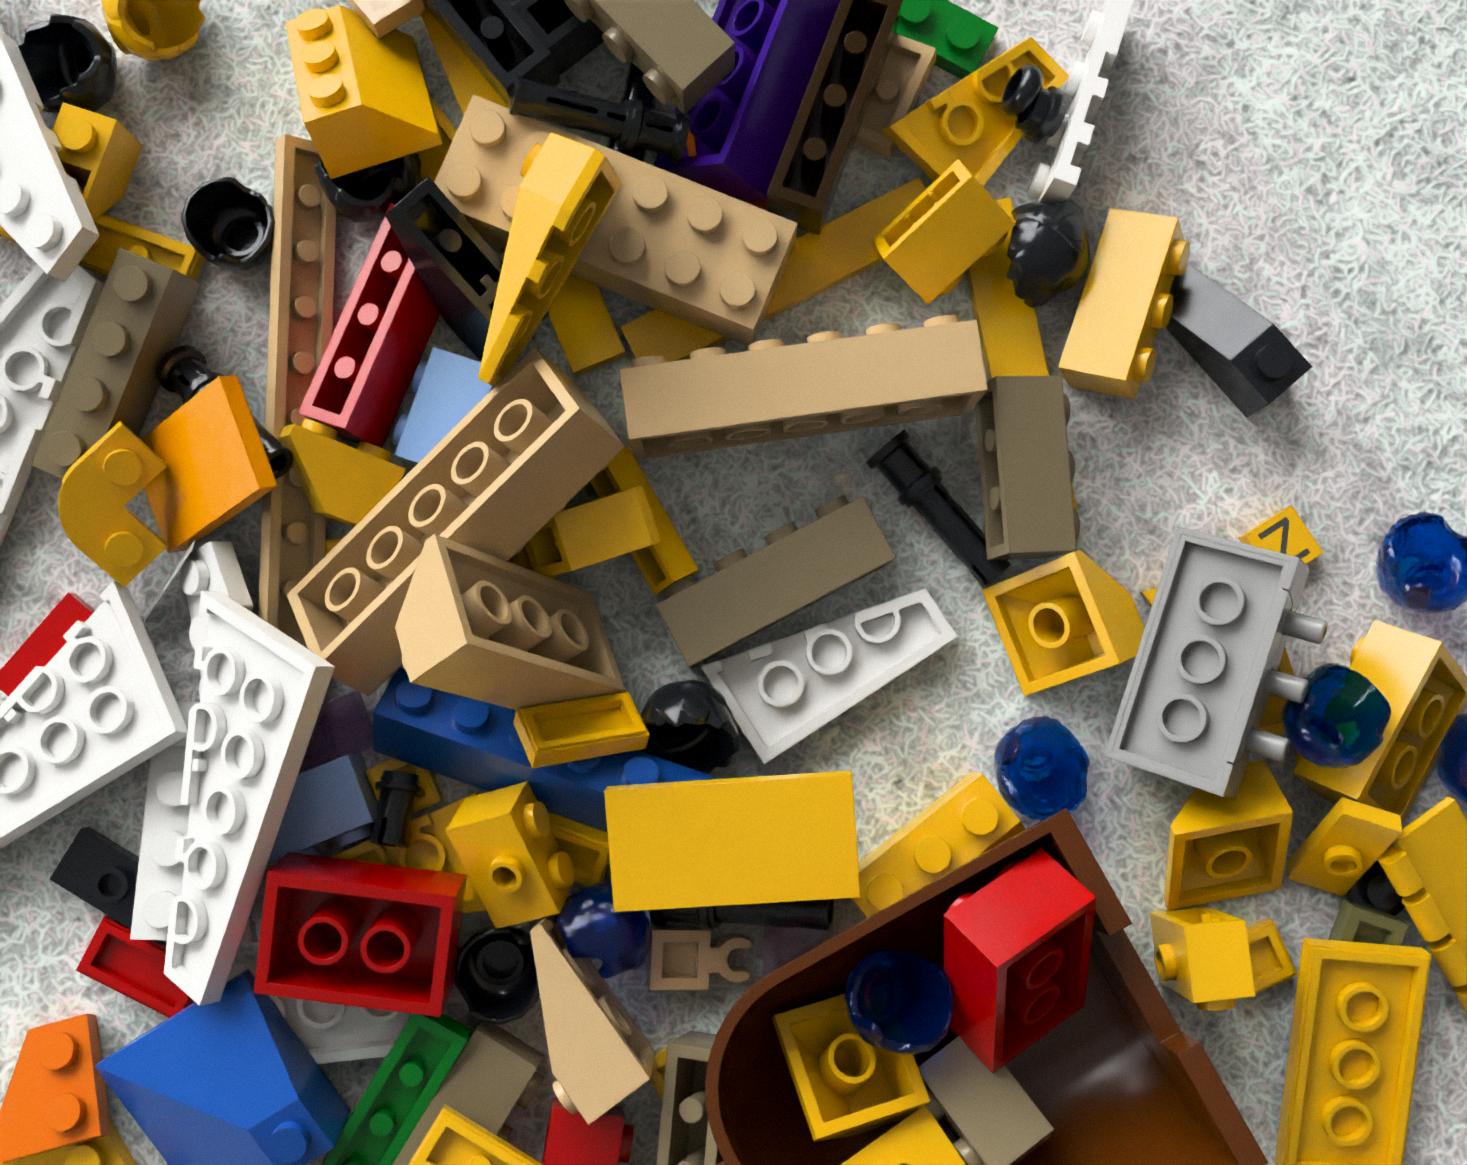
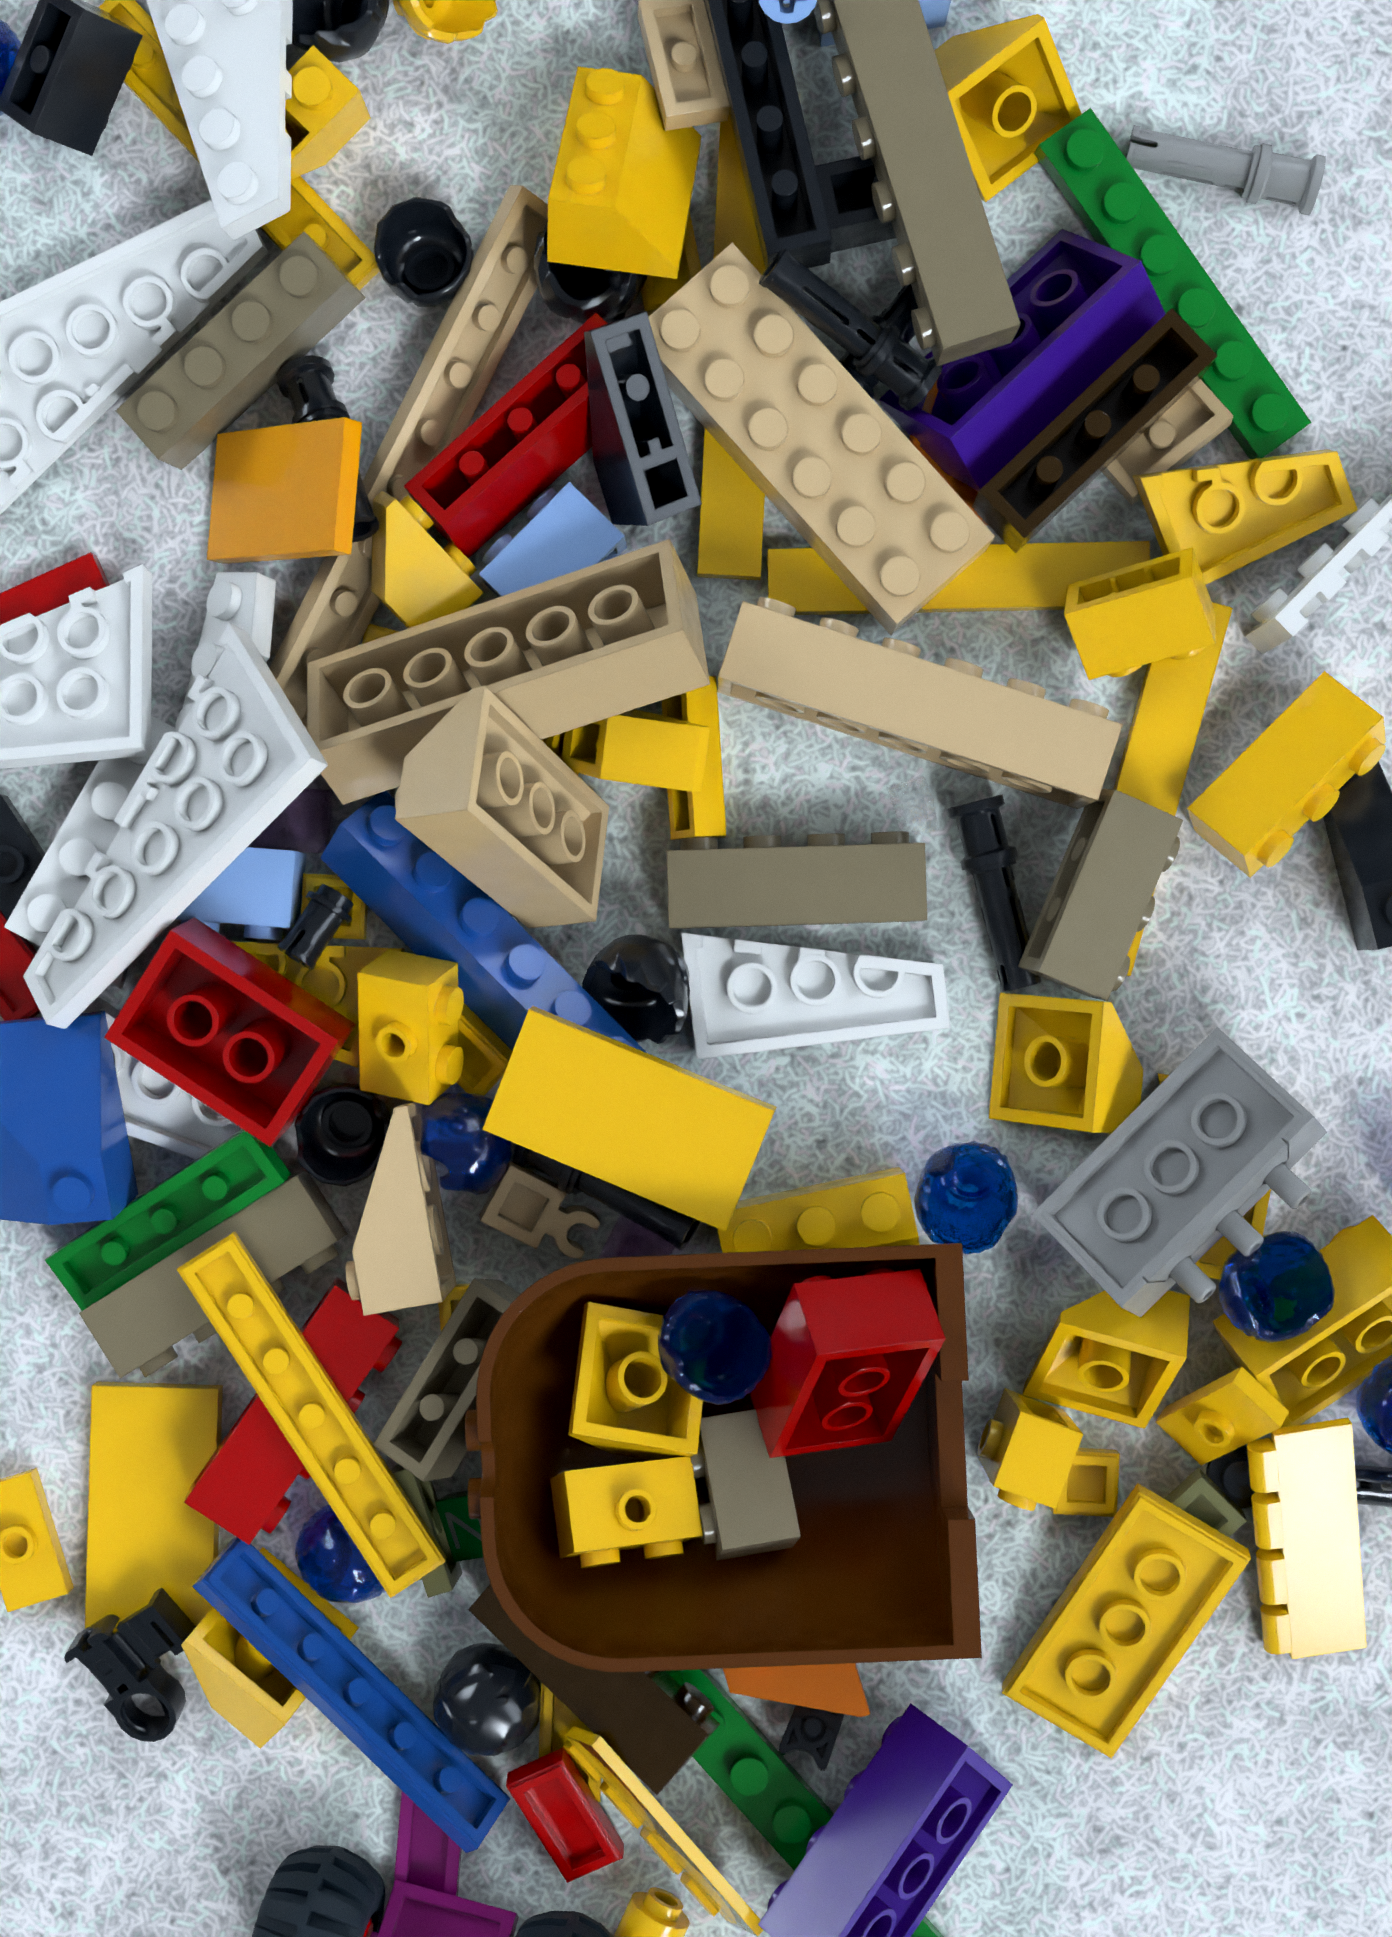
camera: 25 degrees right, 5 degrees up
yellow plate [58,421,168,588] -> none
white sticker [142,540,195,623] -> none
yellow wedge [478,132,622,387] -> none
yellow tile [513,692,650,768] -> none
black piece [1001,64,1043,118] -> none
black hair [1006,200,1090,308] -> none
black plate [1015,86,1066,144] -> none
yellow tile [1238,505,1324,564] -> none

